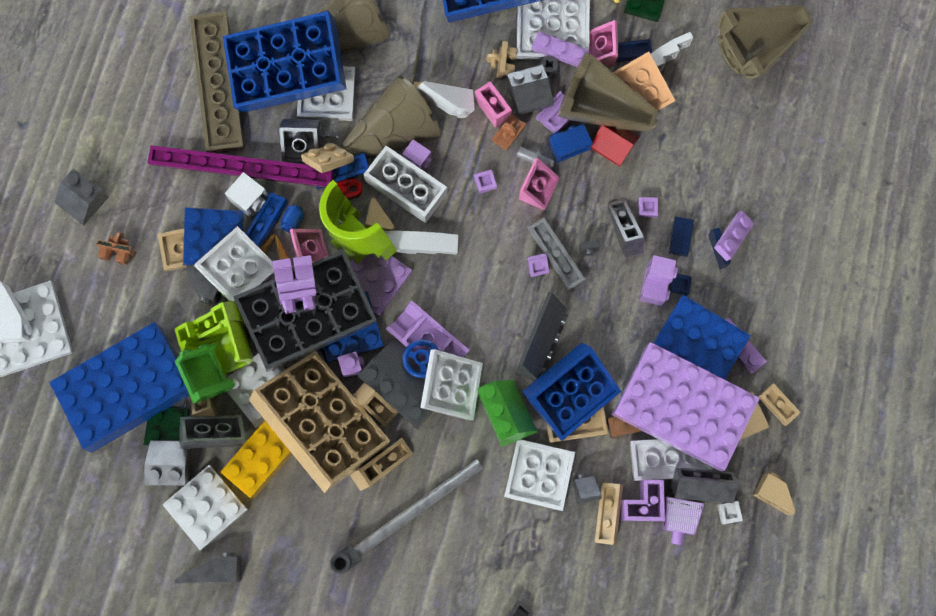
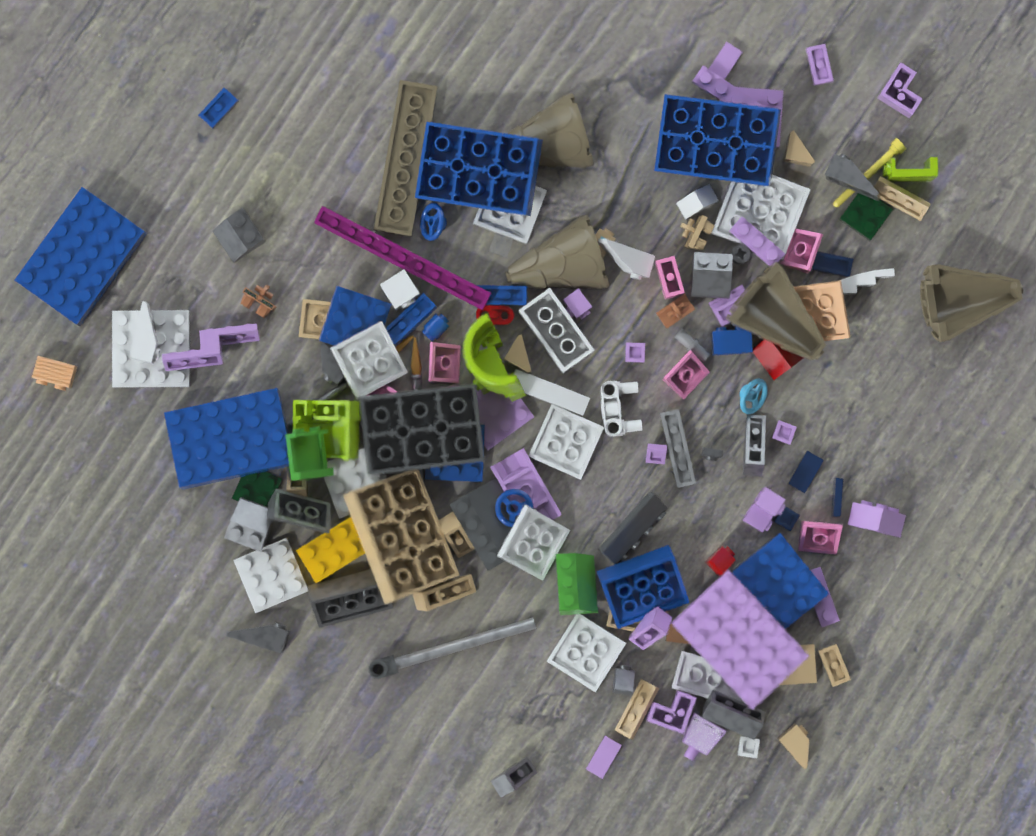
camera: 20 degrees right, 10 degrees up
lavender hips [272,255,316,314] -> none
flat silver slope [279,119,321,163] -> none
tan plate [301,143,354,173] -> none
lavender brick [338,352,365,379] -> none
lavender plate [714,211,755,261] -> none
none -> lavender bracket [162,324,260,371]
none -> blue plate [198,88,239,129]
none -> flat silver slope [307,569,393,628]
none -> blue piece [420,203,447,241]
none -> white plate [528,404,604,480]
none -> lavender tile [586,736,622,779]
none -> white piece [600,381,642,437]
none -> lavender slope [629,607,672,650]
none -> white slope [676,184,719,220]
none -> red slope [705,546,736,576]
none -> medium azure piece [740,378,768,414]
none -> bright pink slope [798,521,842,555]
none -> lavender brick [848,500,906,538]

